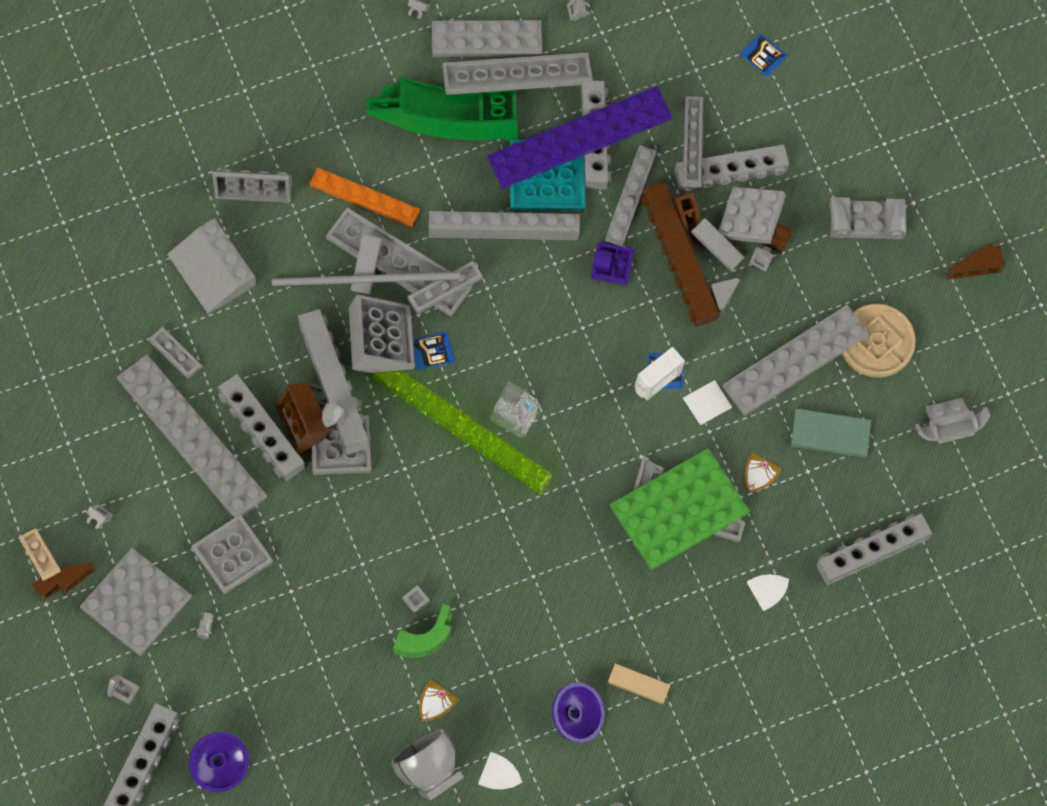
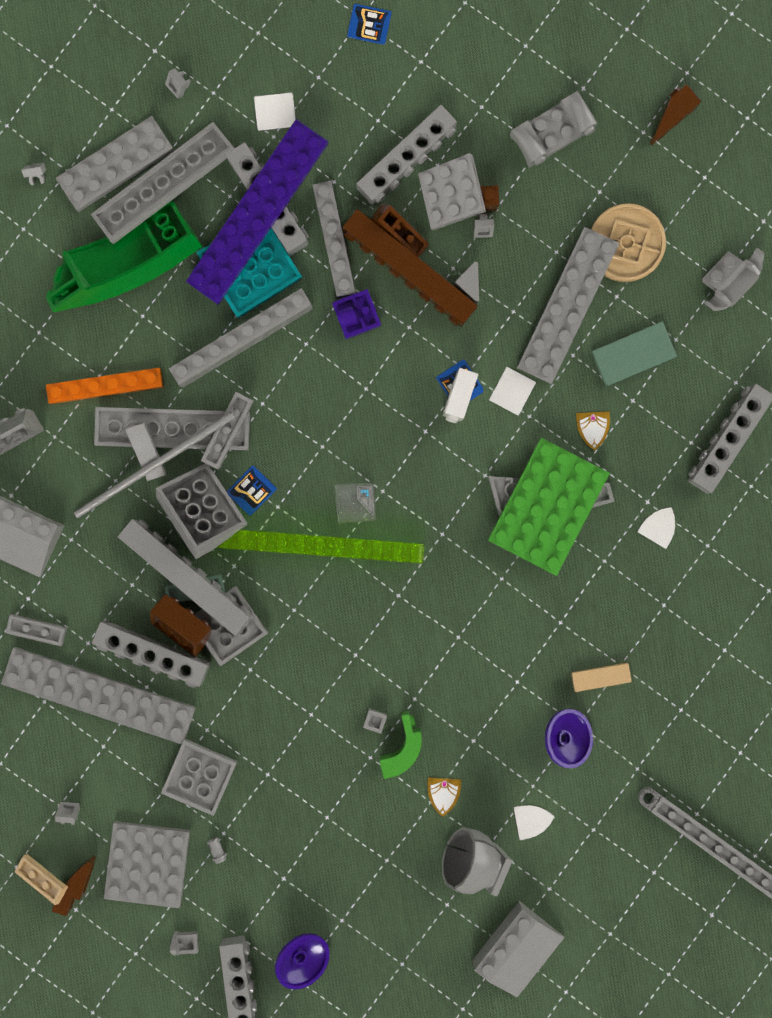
camera: 25 degrees left, 20 degrees up
light grey plate [322,403,345,427] -> none
light grey tile [683,96,704,187] -> none
light grey tile [691,218,744,271] -> none
none -> white sticker [254,93,295,131]

